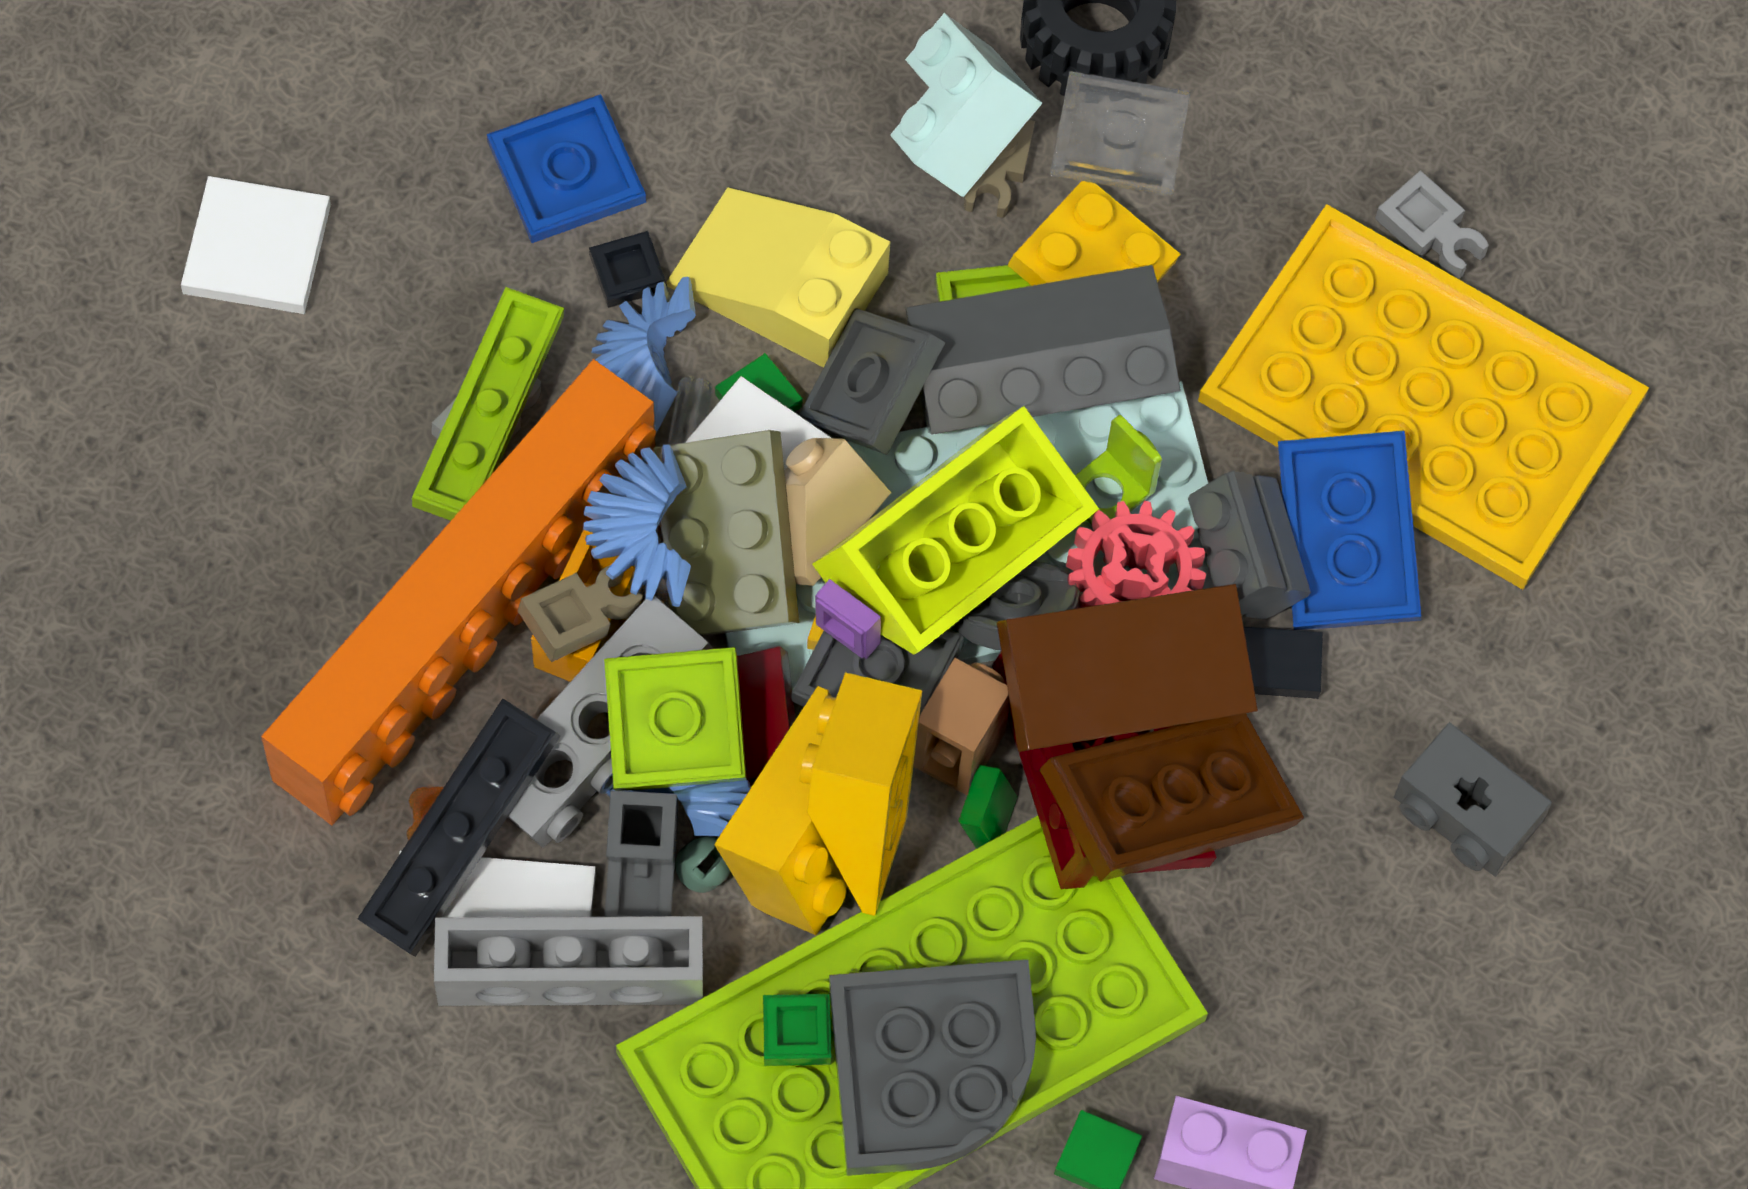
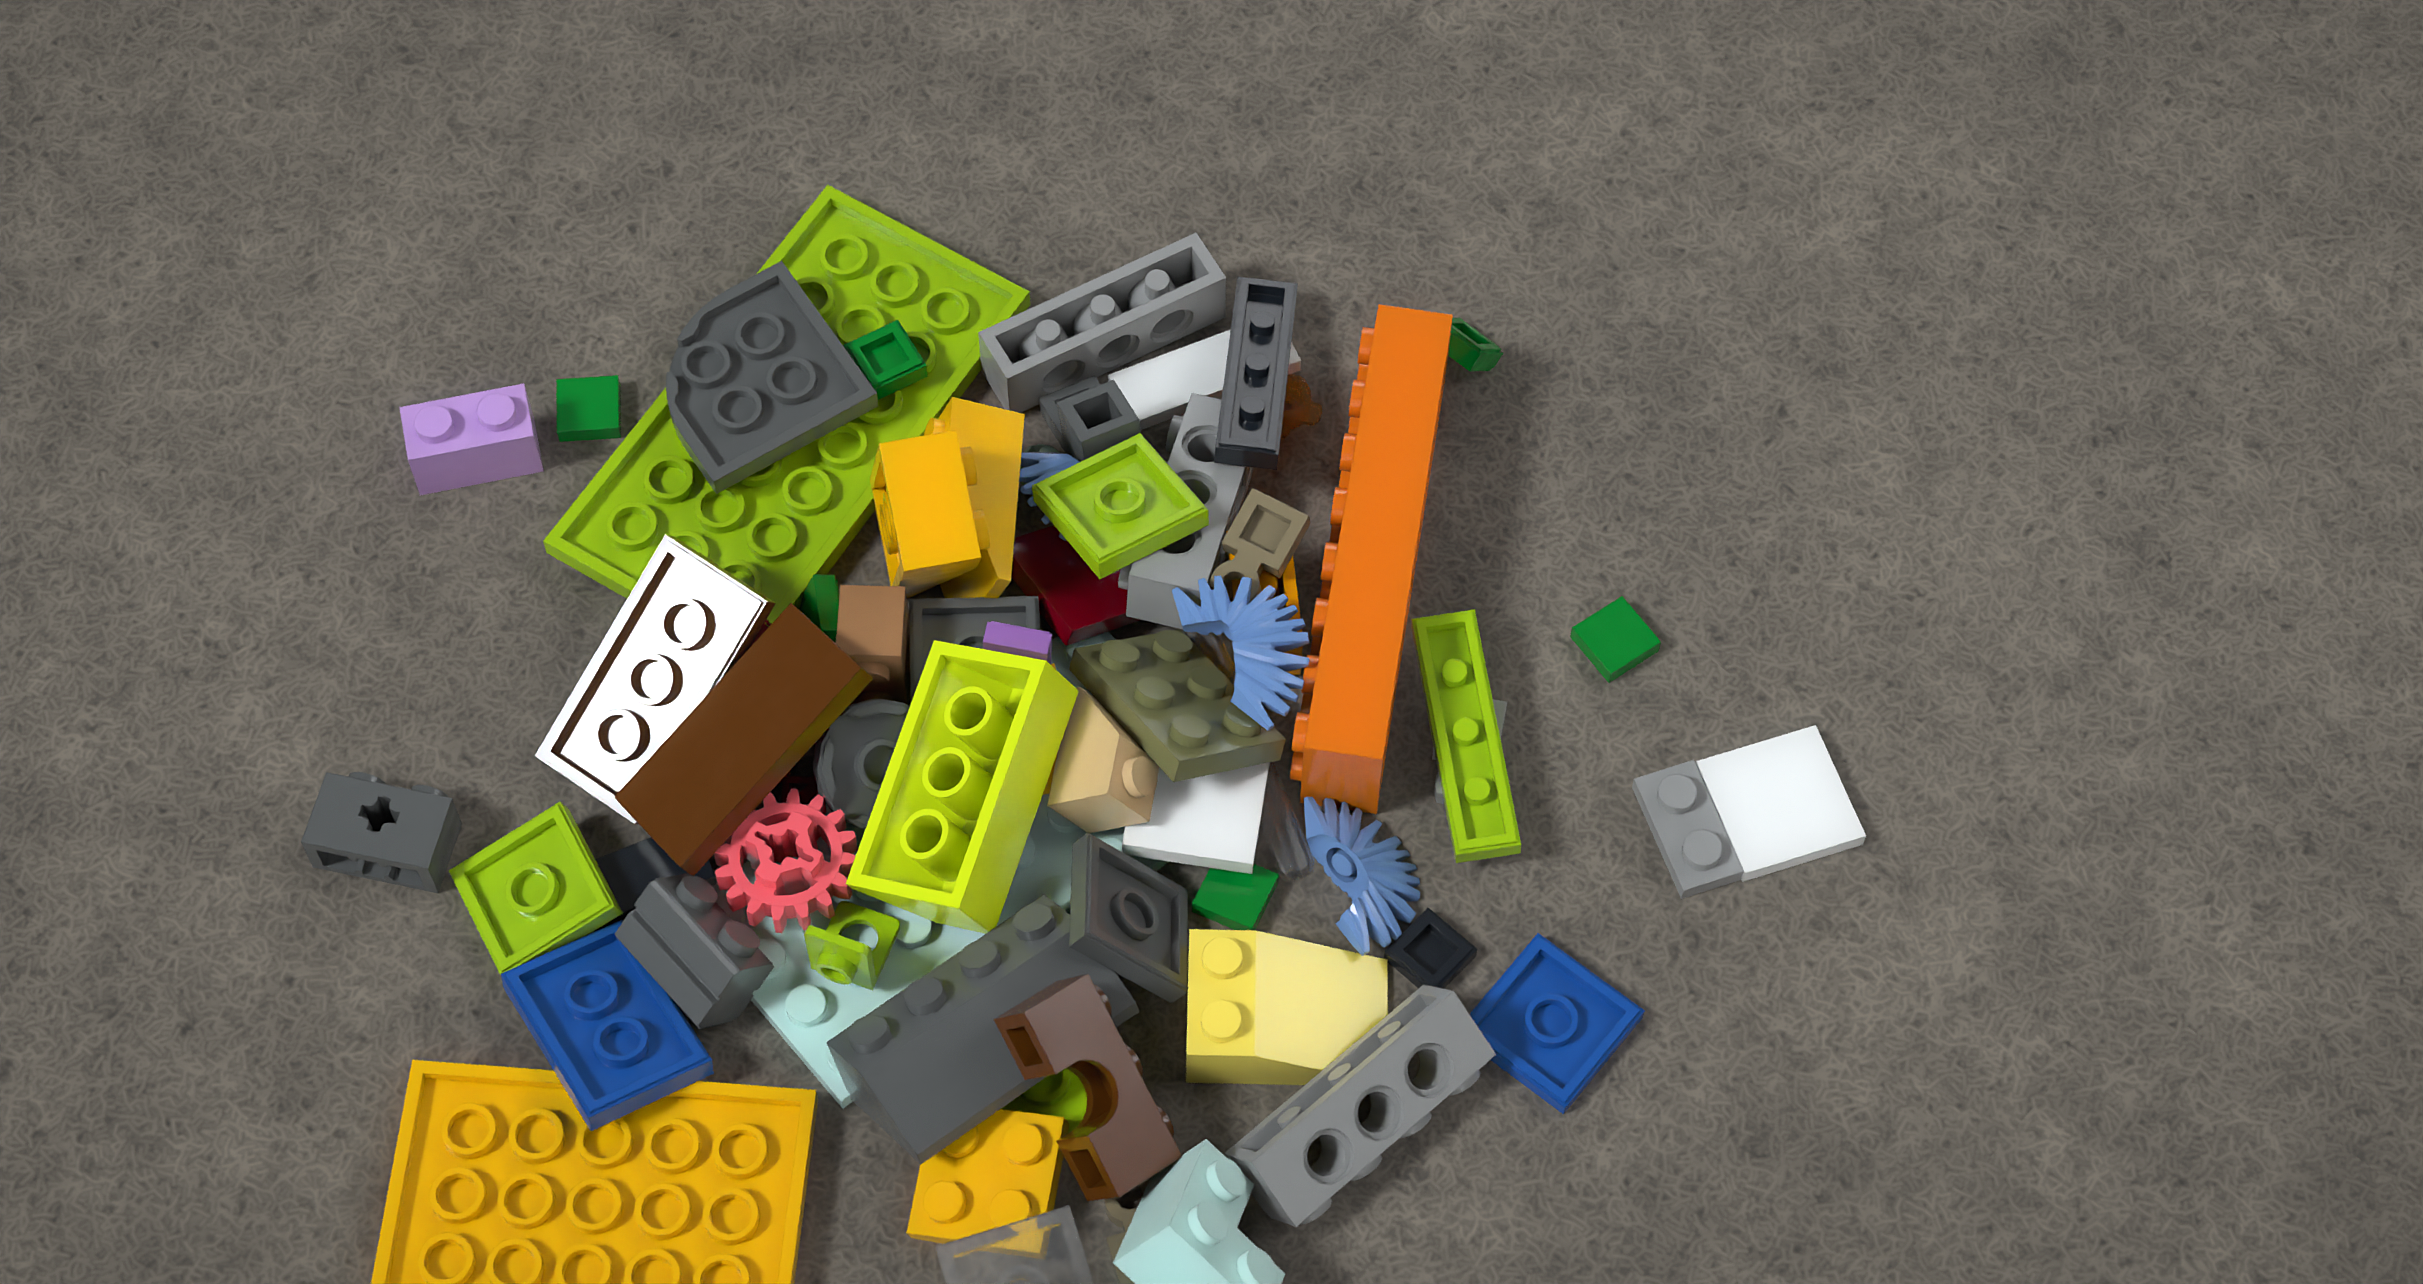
camera: 155 degrees right, 5 degrees down
none -> lime tile [449,802,623,975]
none -> reddish brown arch [993,974,1182,1201]
none -> light grey brick [1224,985,1496,1227]
none -> green tile [1448,318,1503,372]
none -> green tile [1570,596,1661,683]
none -> light grey plate [1632,760,1744,899]

